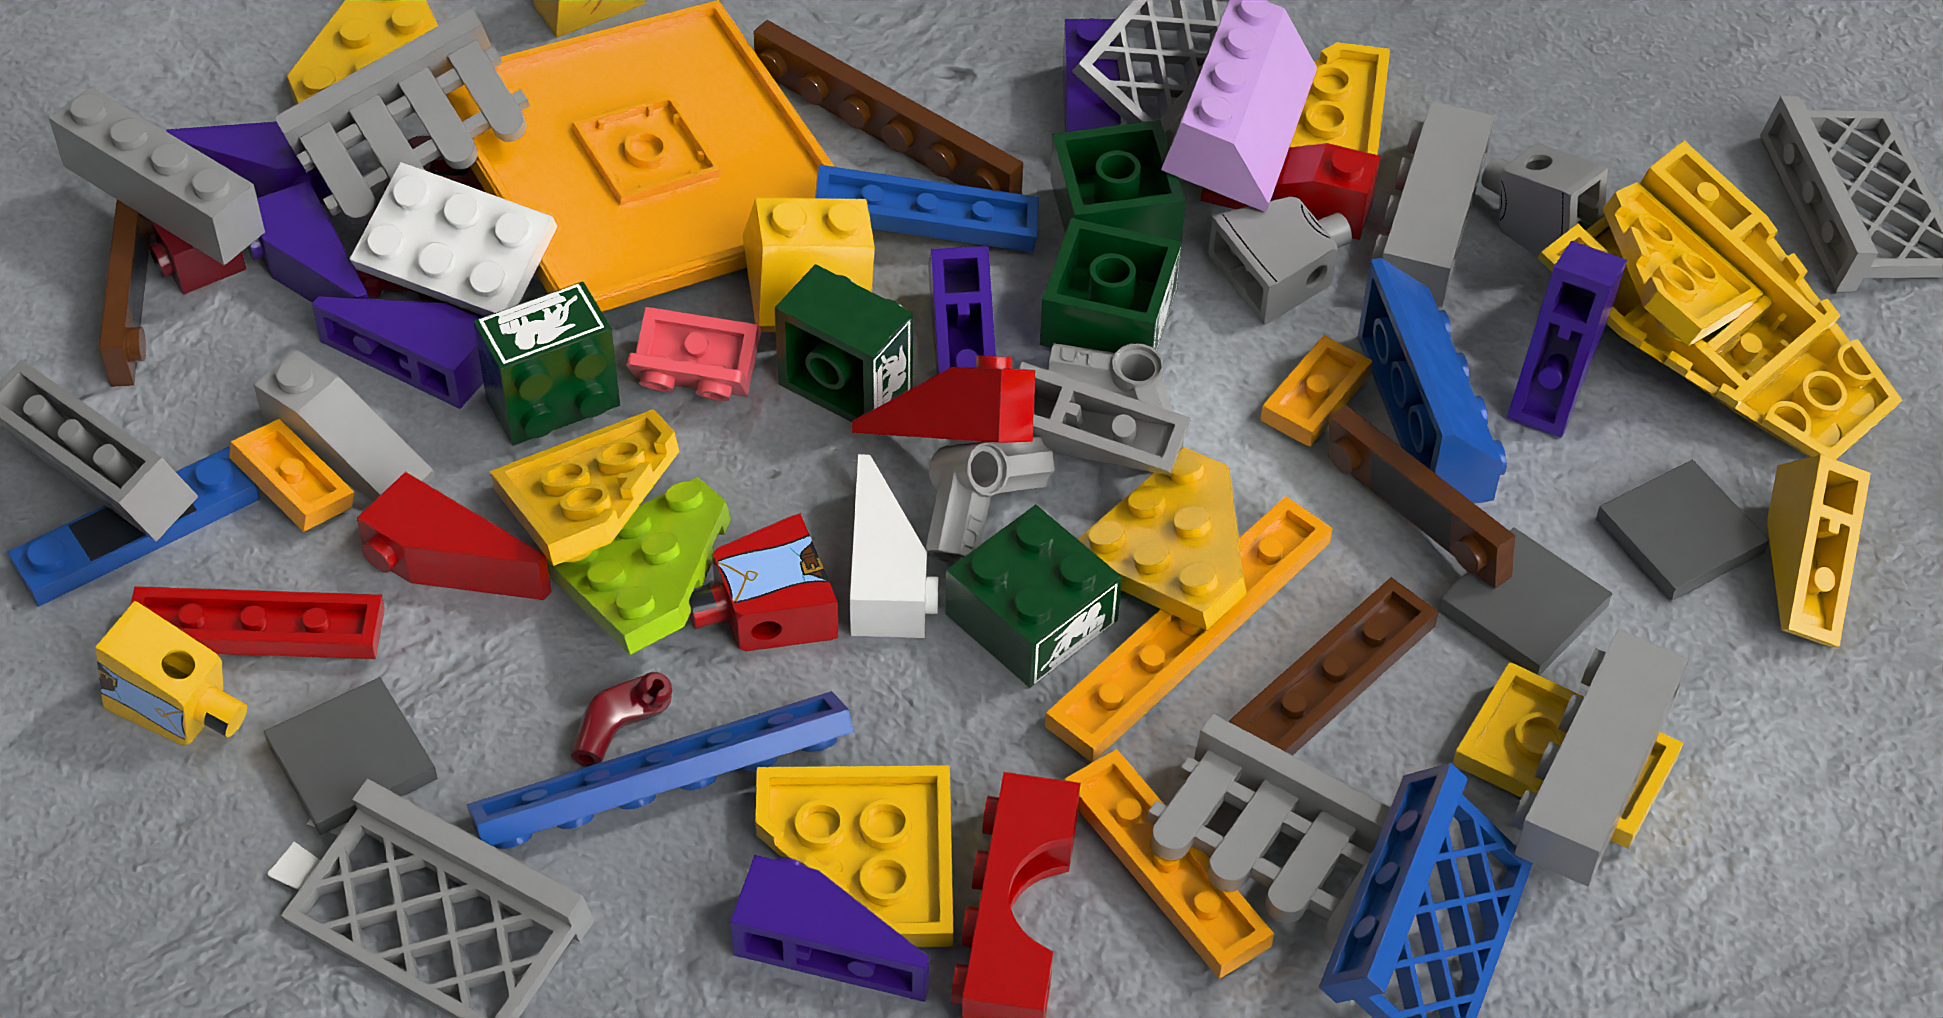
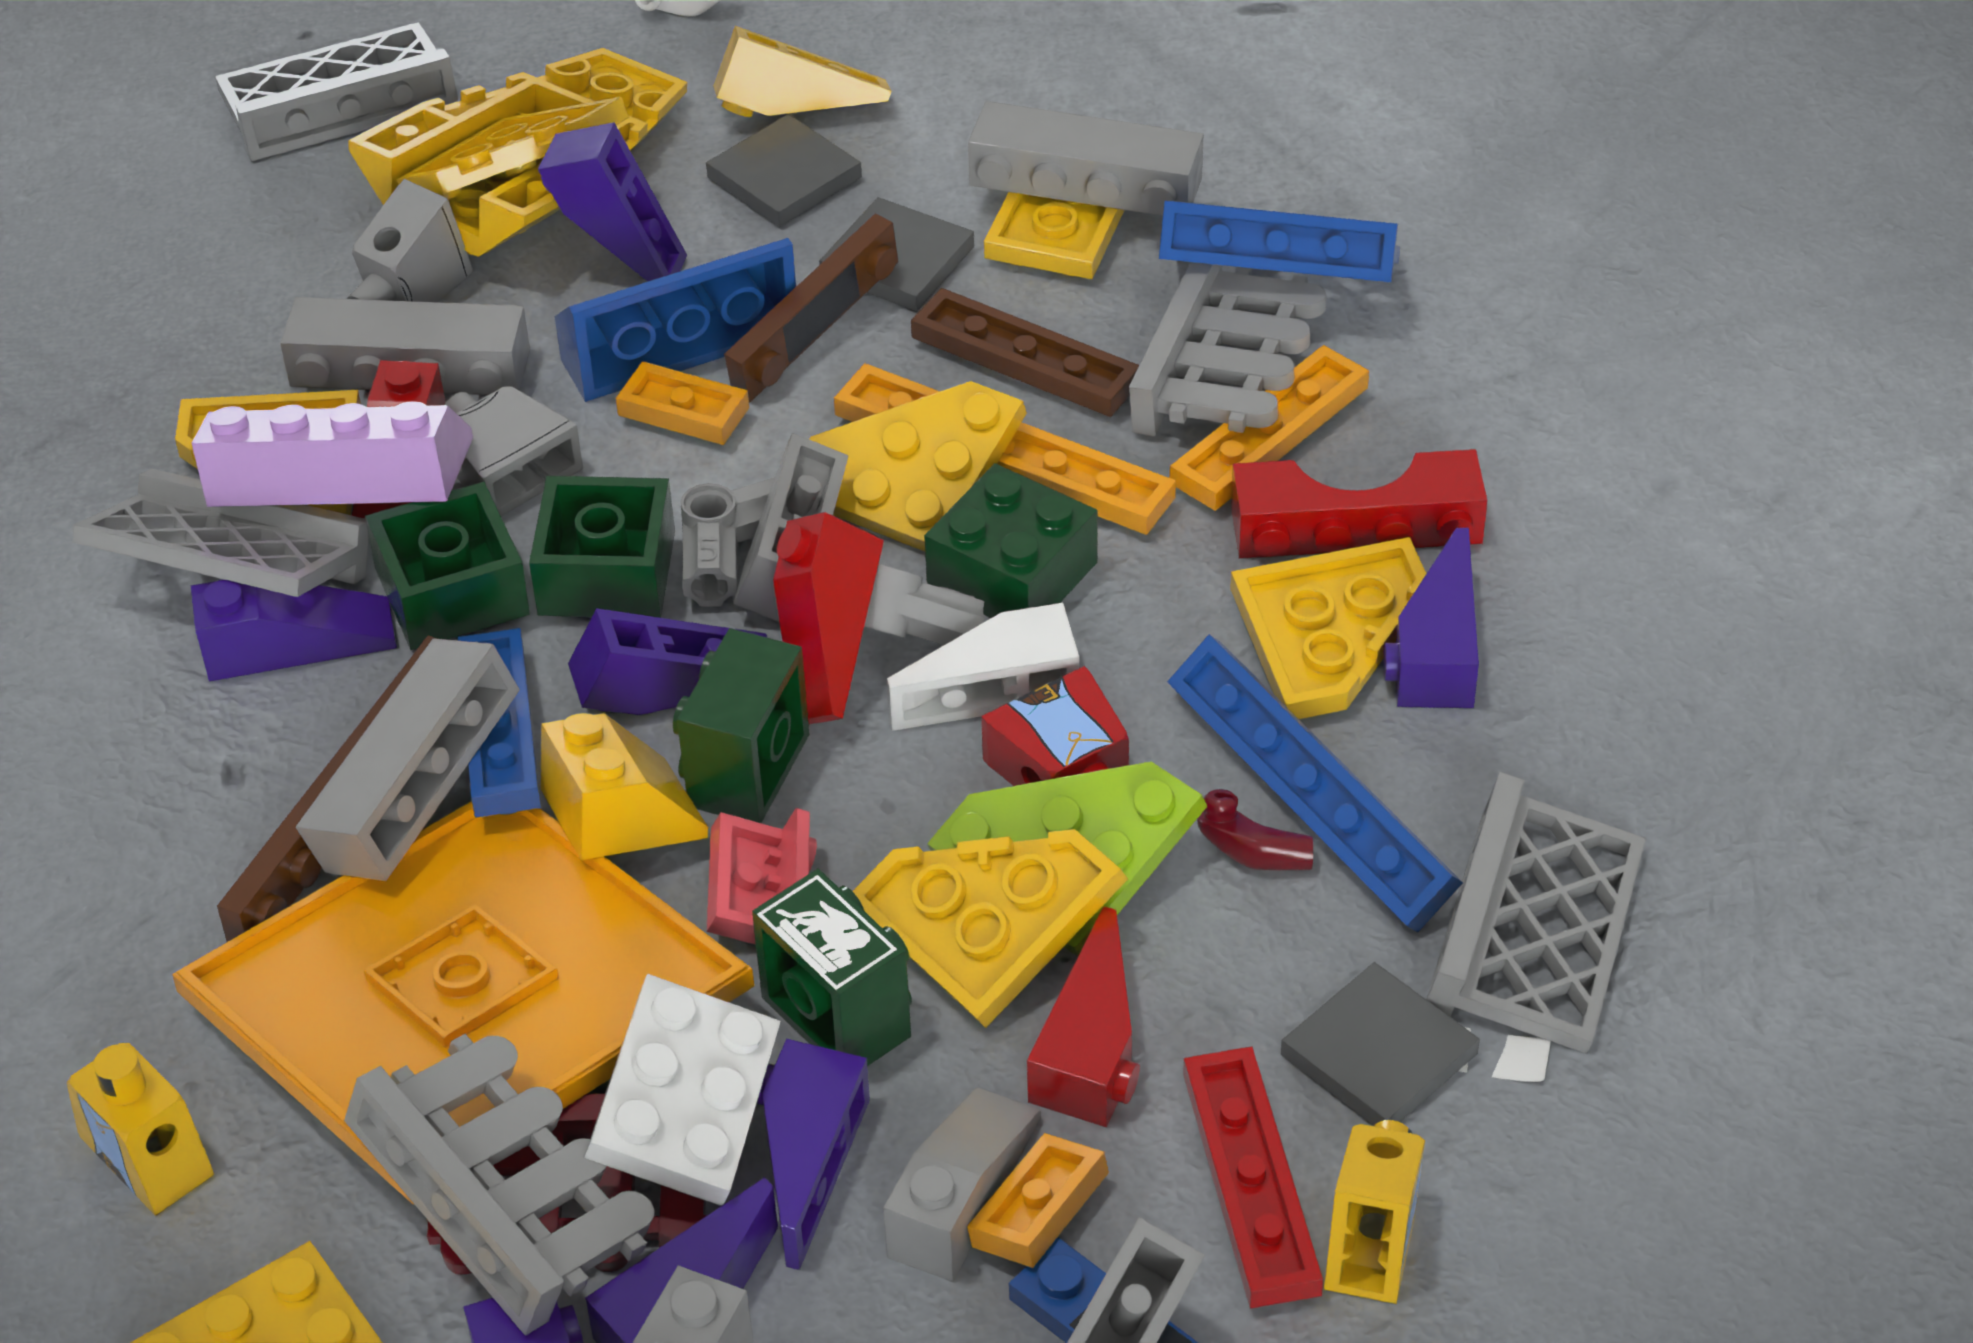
camera: 100 degrees left, 5 degrees down
none -> light grey brick [296,639,520,881]

